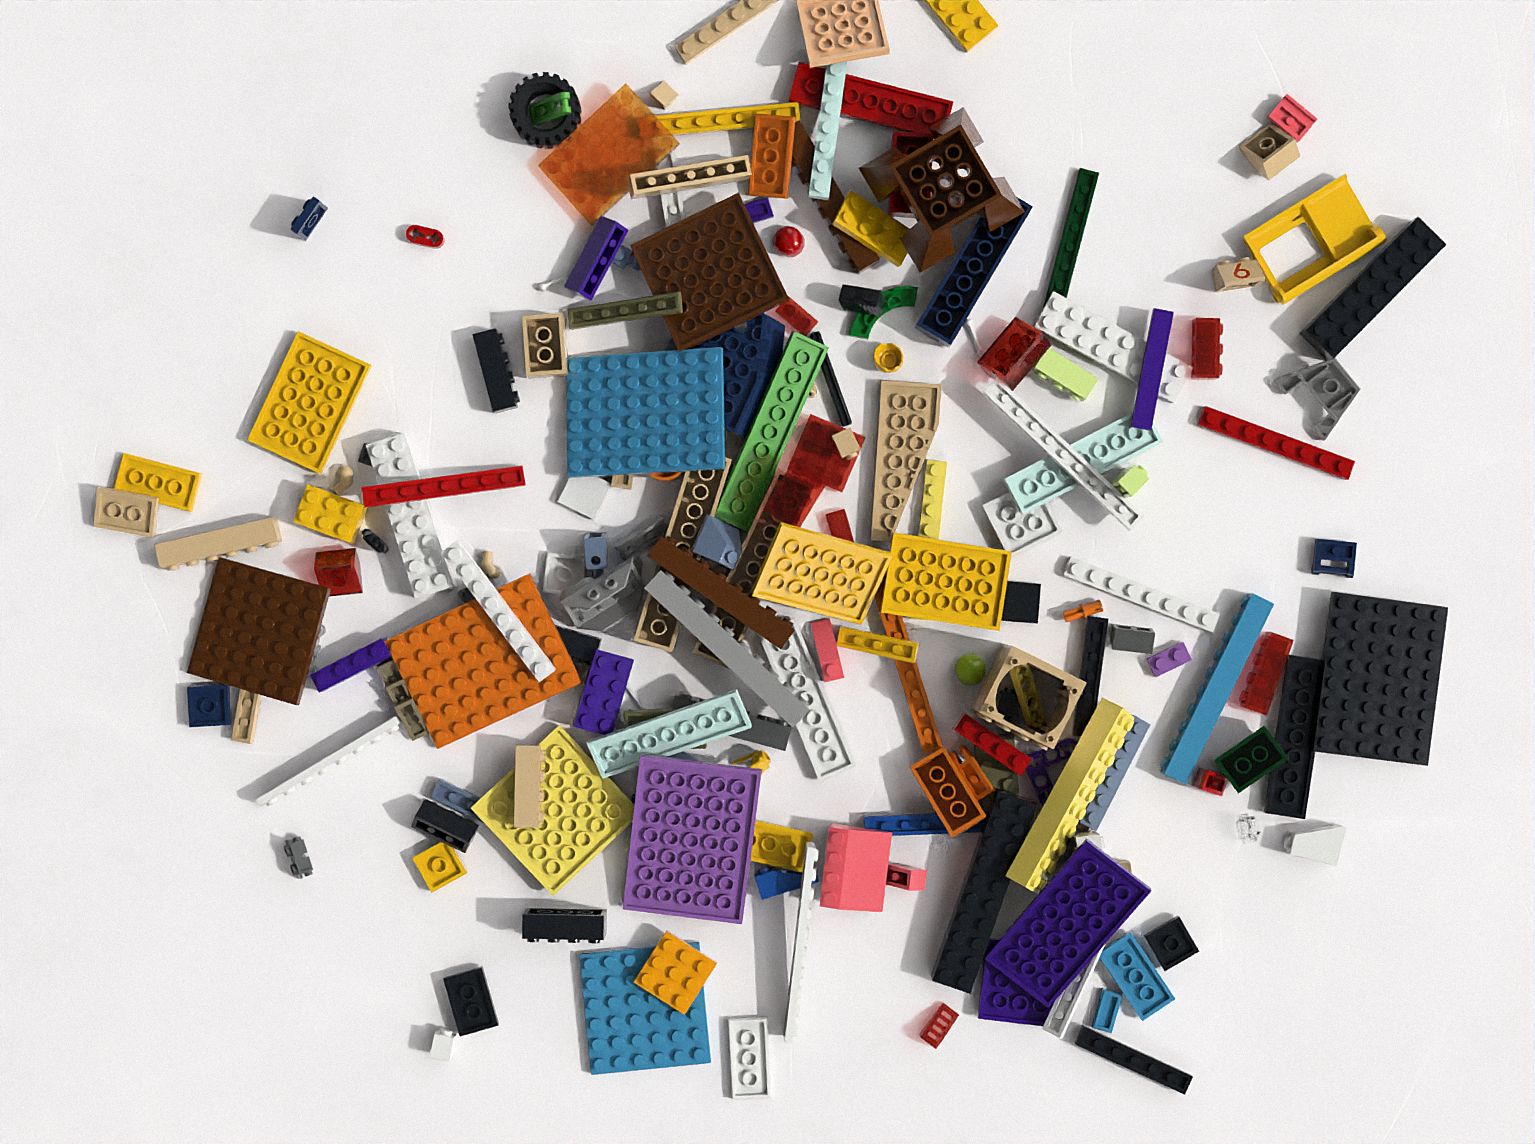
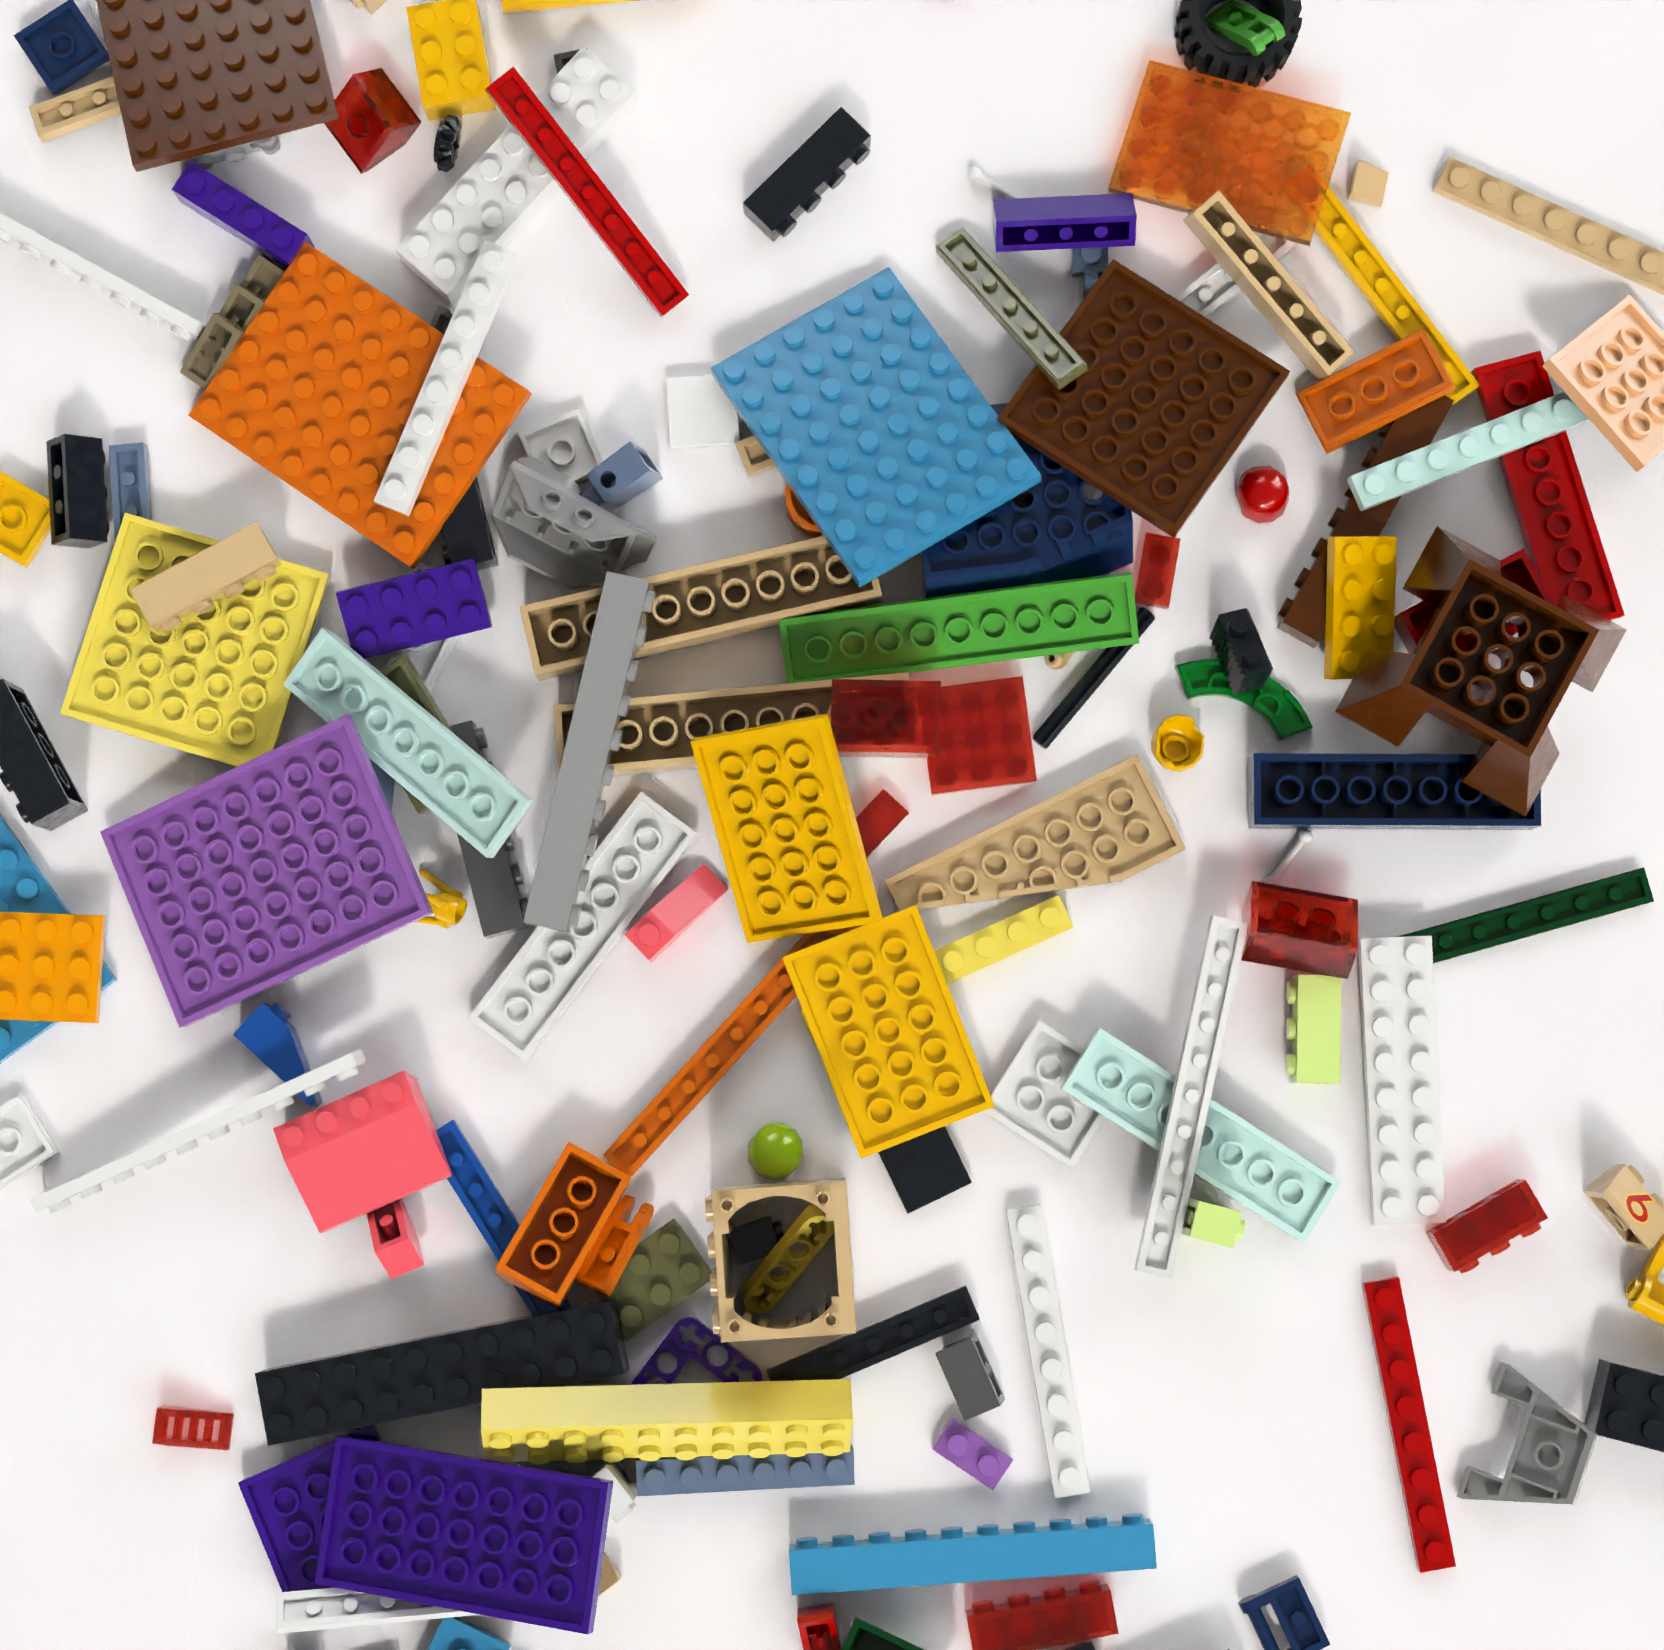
camera: 60 degrees right, 5 degrees down
tan arm [332,465,353,495] -> none
tan arm [481,550,500,579] -> none
tan brick [522,313,568,379] -> none
light grey plate [613,515,668,561] -> none
reddish brown brick [648,535,795,649] -> none
sand blue slope [691,514,742,570] -> none
dark purple tile [744,197,774,224] -> none
yellow plate [750,820,813,872] -> none
tan brick [831,427,860,460] -> none
yellow plate [837,626,919,663] -> none
red brick [952,712,1032,776] -> none
orange axle [1063,599,1103,622] -> none
dark purple tile [1130,308,1174,431] -> none

